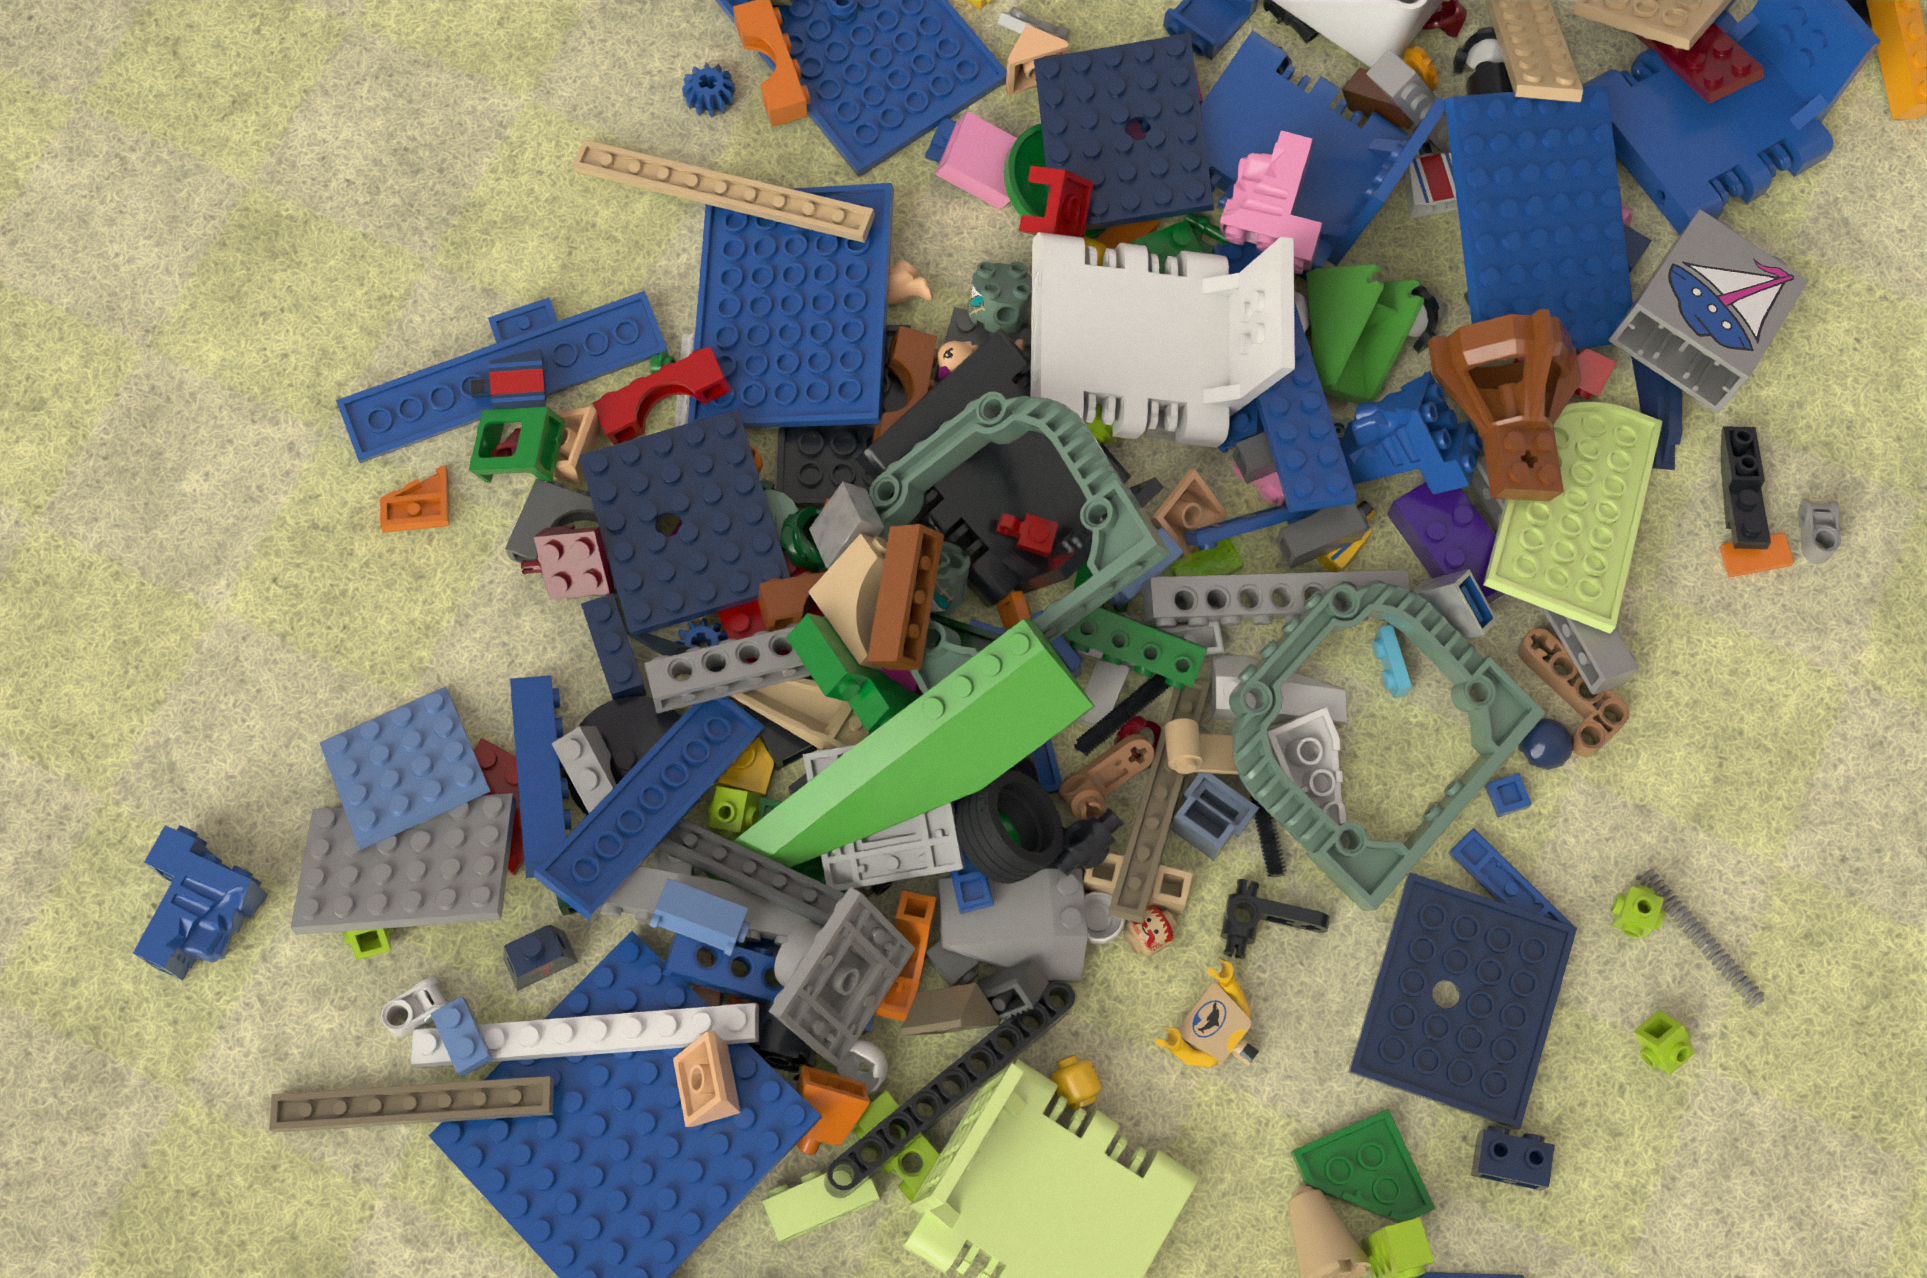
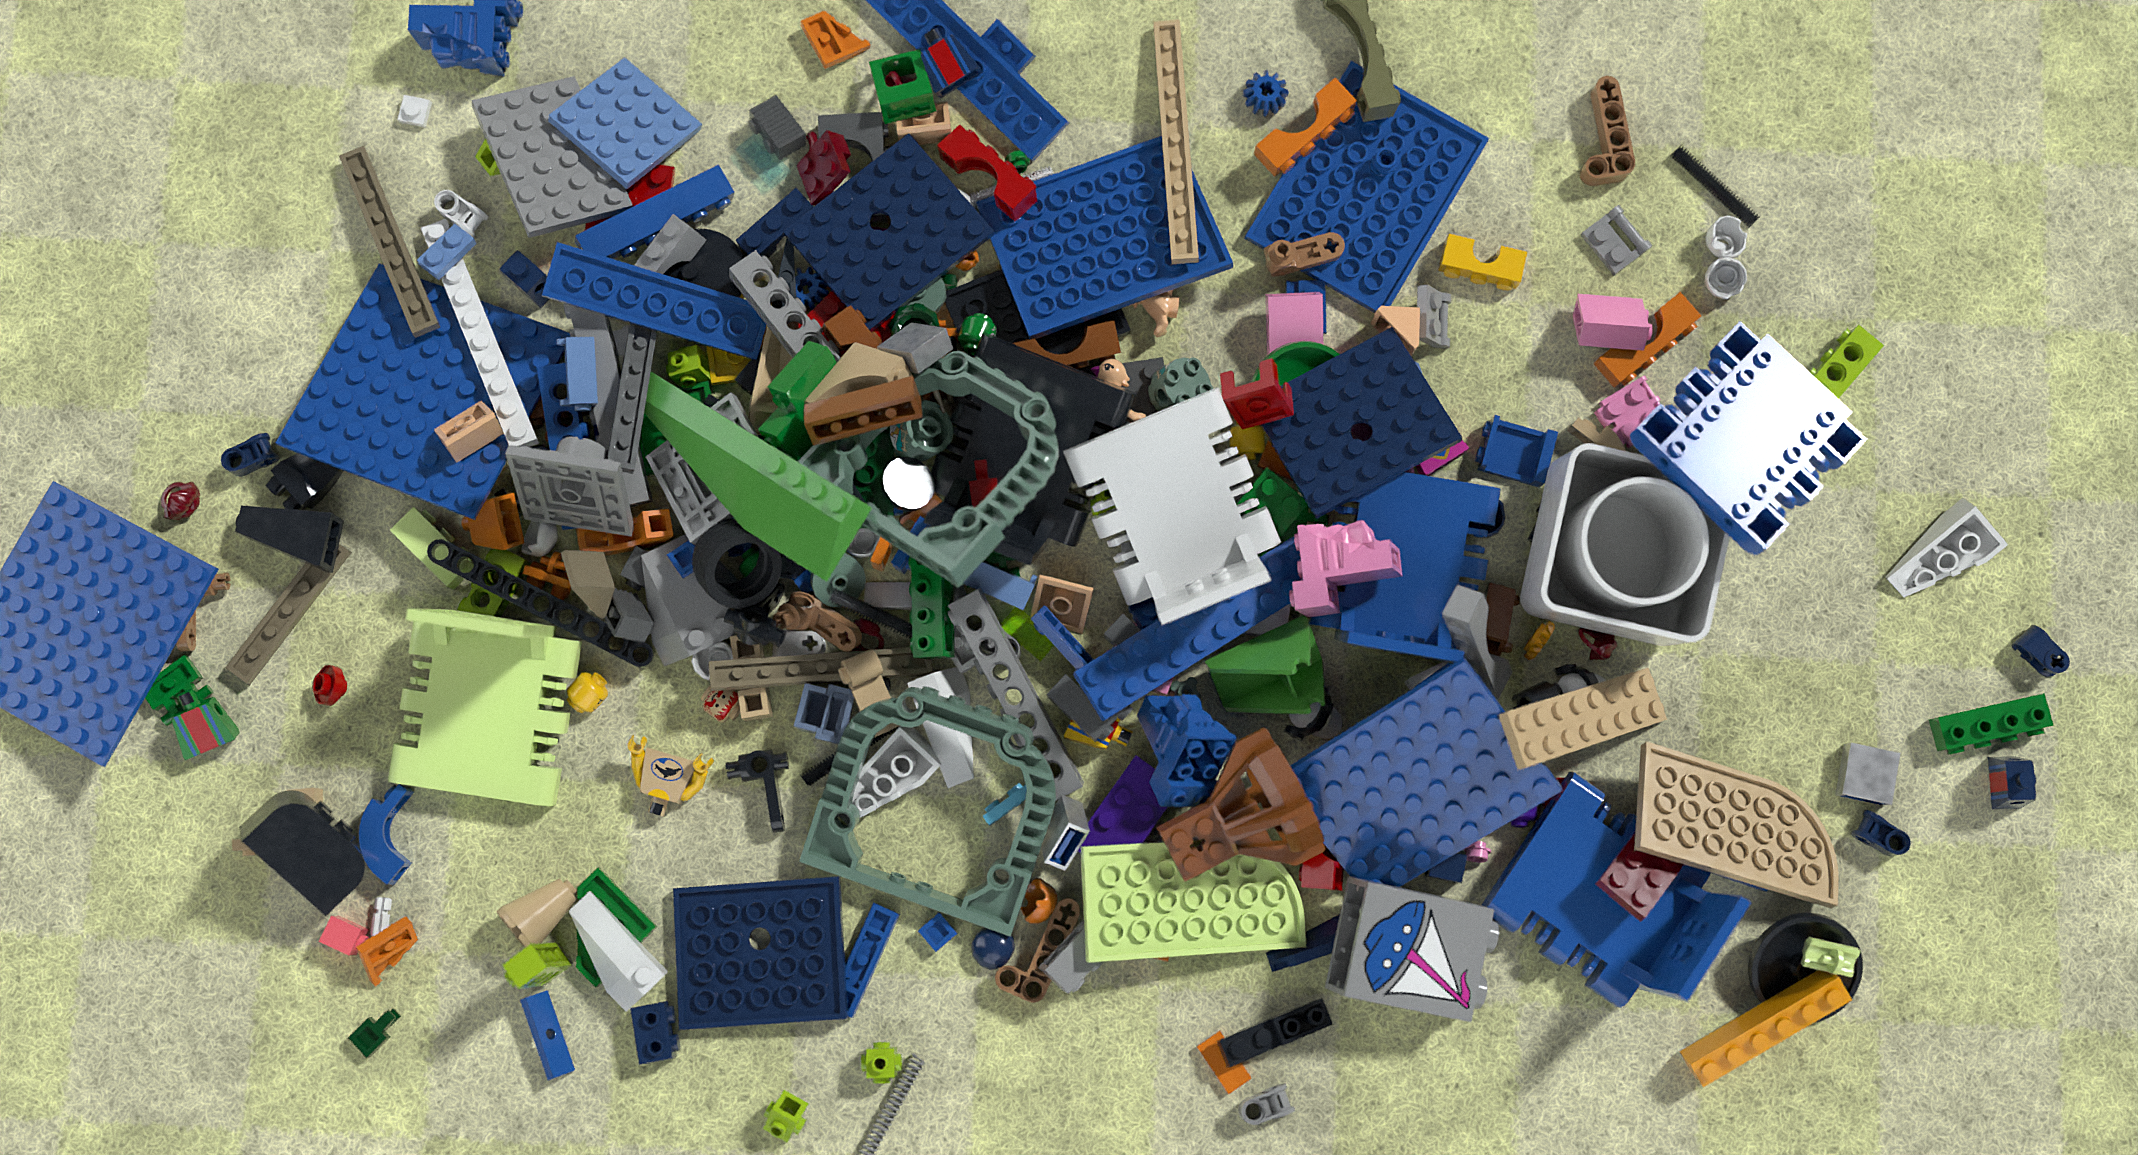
camera: 70 degrees right, 10 degrees up
none -> white plate [398,95,432,128]
none -> orange hips [523,552,571,600]
none -> white wedge [569,891,668,1012]
none -> clear light blue plate [736,134,791,190]
none -> dark grey brick [748,95,806,160]
none -> white piece [772,629,827,657]
none -> sand green plate [810,553,866,607]
none -> tile [880,457,935,512]
none -> green head [958,313,997,355]
none -> orange hair [1021,878,1057,923]
none -> medium nougat piece [1263,232,1345,277]

